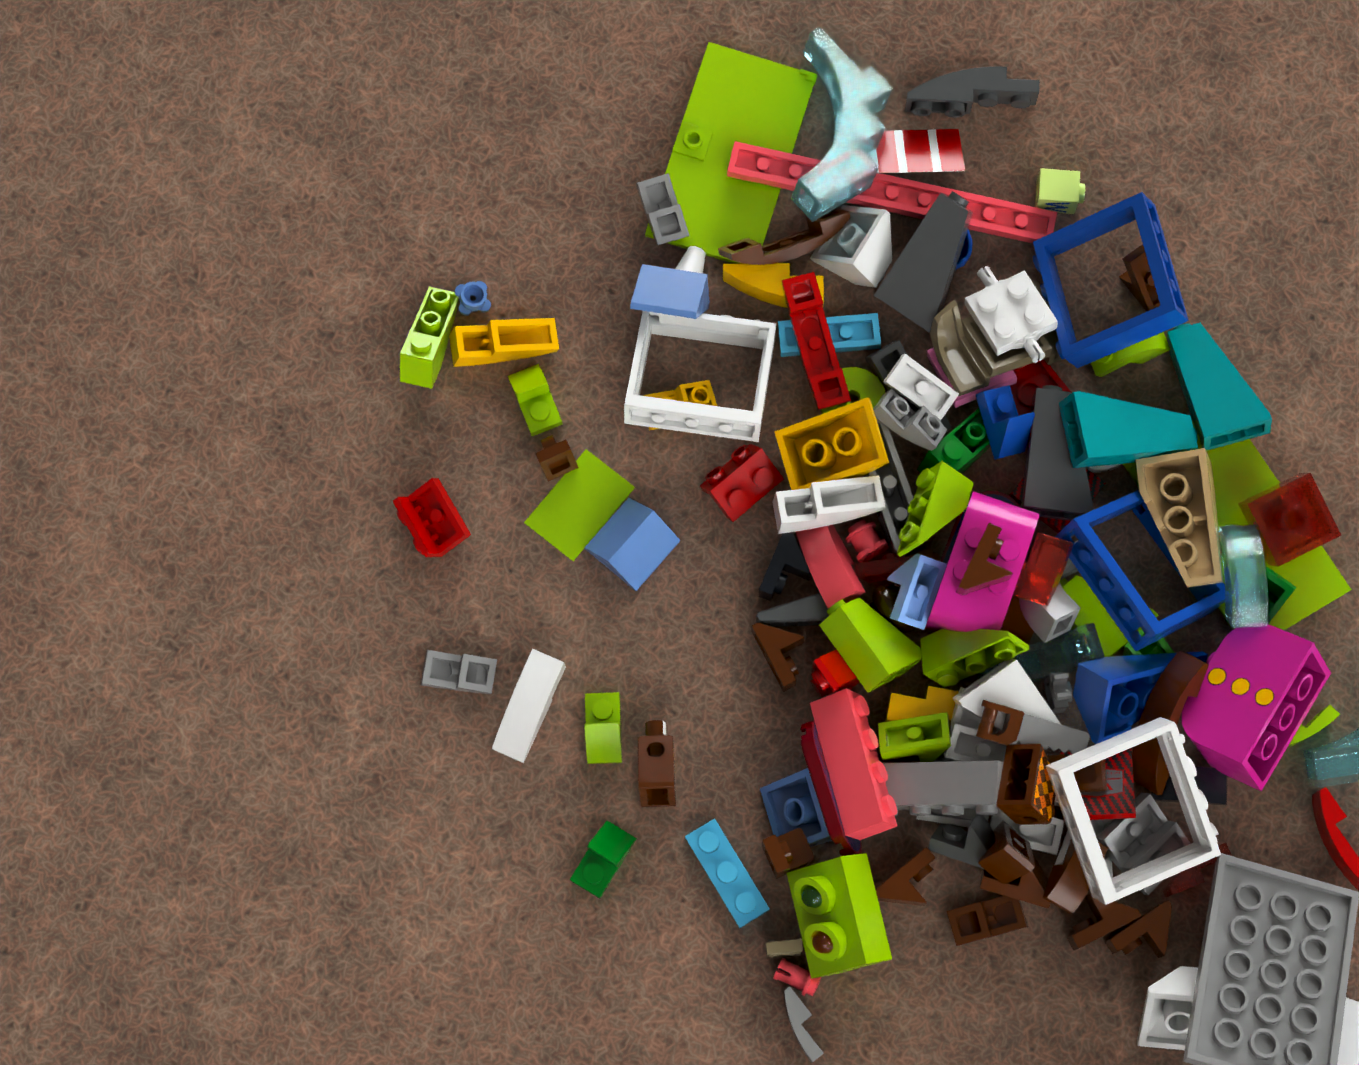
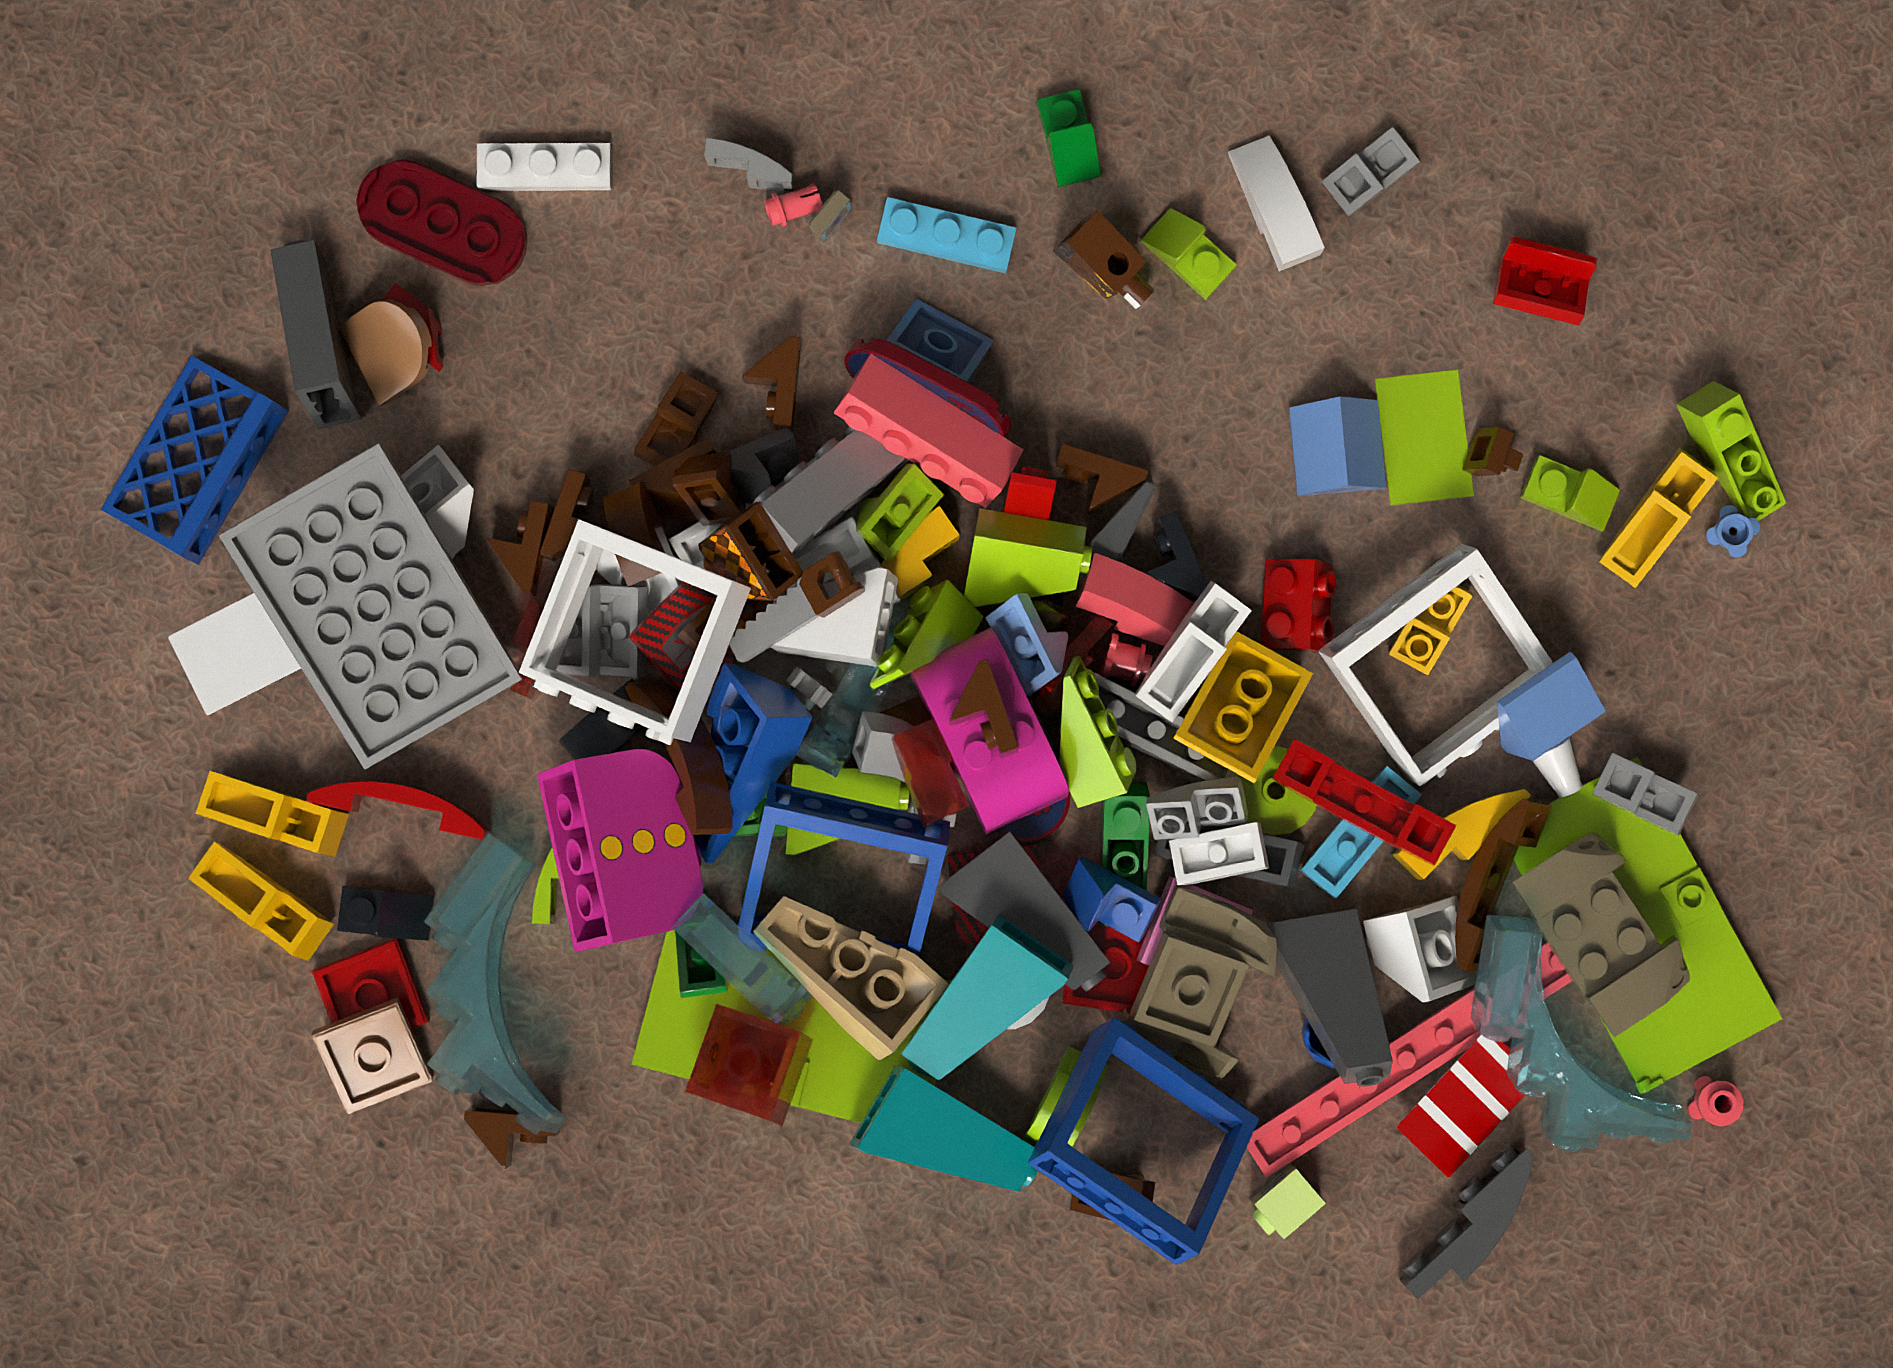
camera: 125 degrees right, 10 degrees up
reddish brown slope [762,828,814,879] -> none
lime piece [787,853,892,979] -> none
white plate [965,266,1058,363] -> none
none -> dark tan piece [1511,833,1690,1037]
none -> coral brick [1687,1076,1744,1126]

